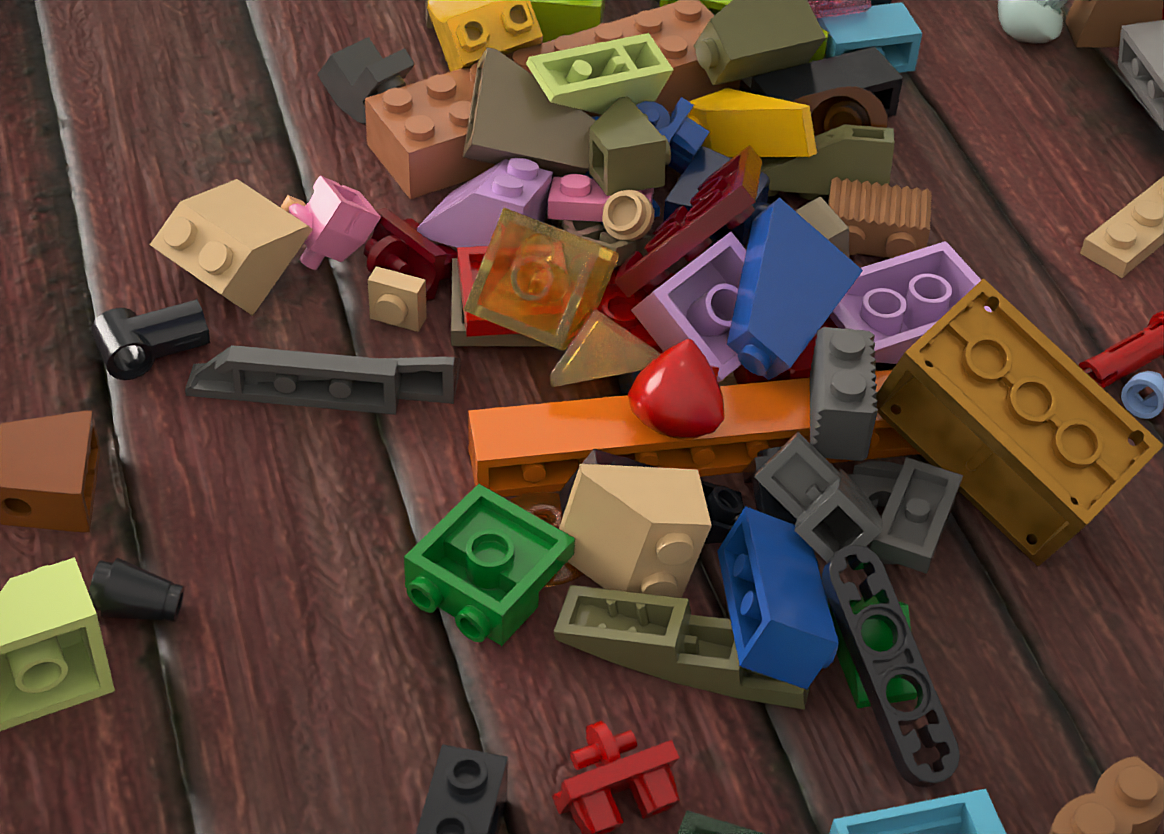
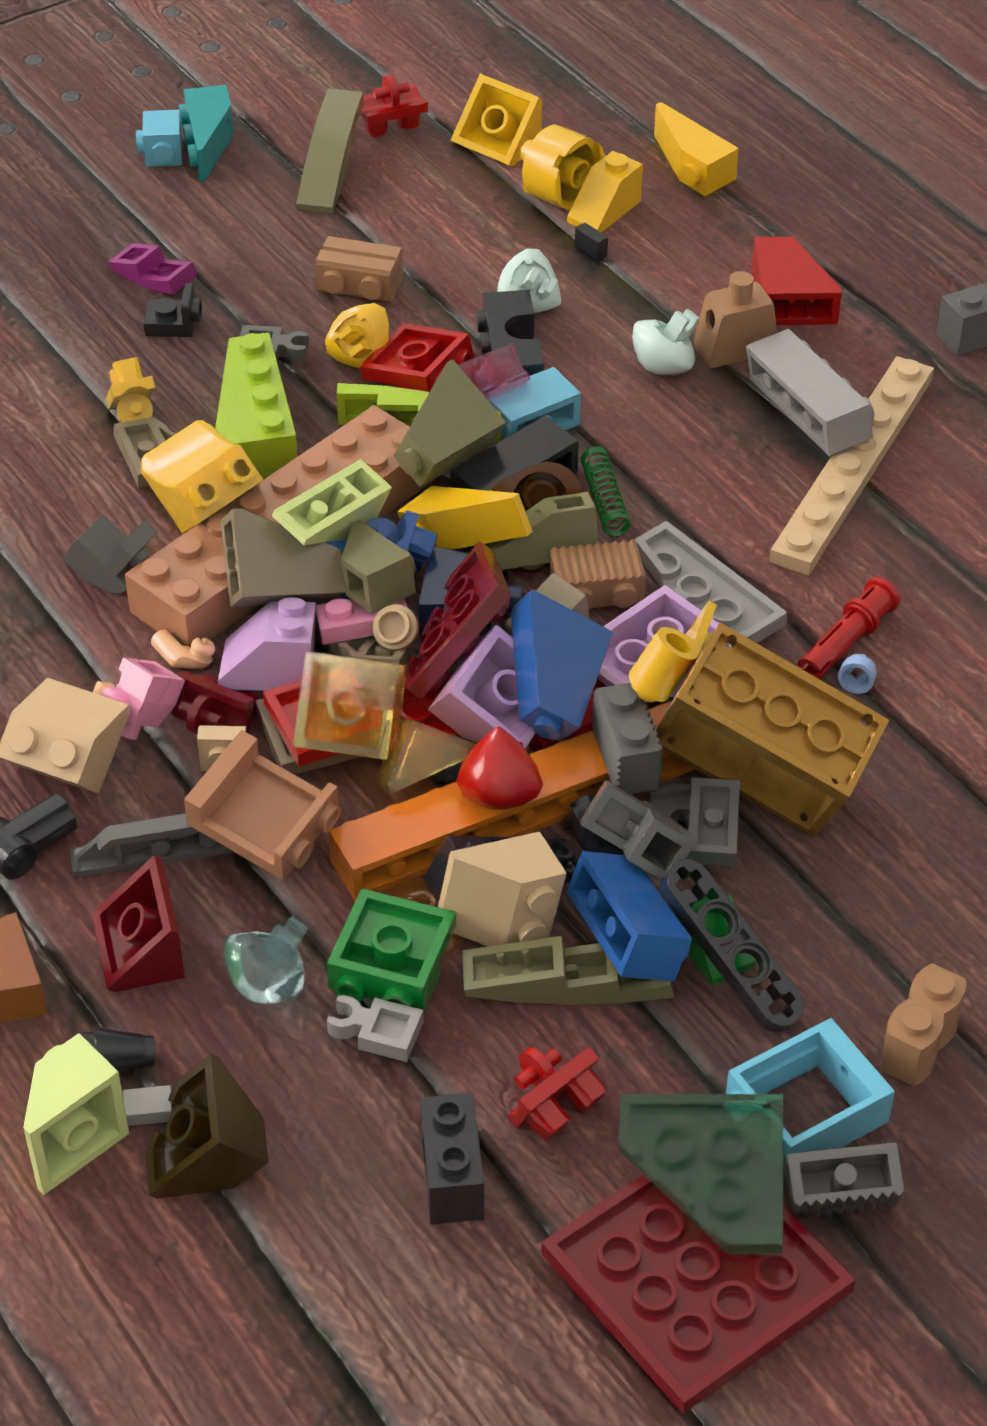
camera: 15 degrees left, 0 degrees up
none -> dark red slope [92,855,185,992]
none -> light grey piece [123,1085,173,1126]
none -> dark brown slope [146,1054,269,1199]
none -> light nougat arm [151,629,215,669]
none -> nougat panel [184,730,341,881]
none -> clear light blue piece [223,916,308,1004]
none -> light grey plate [327,995,424,1062]
none -> green piece [581,446,631,536]
none -> yellow door [629,600,717,702]
none -> light grey wing [634,521,788,648]

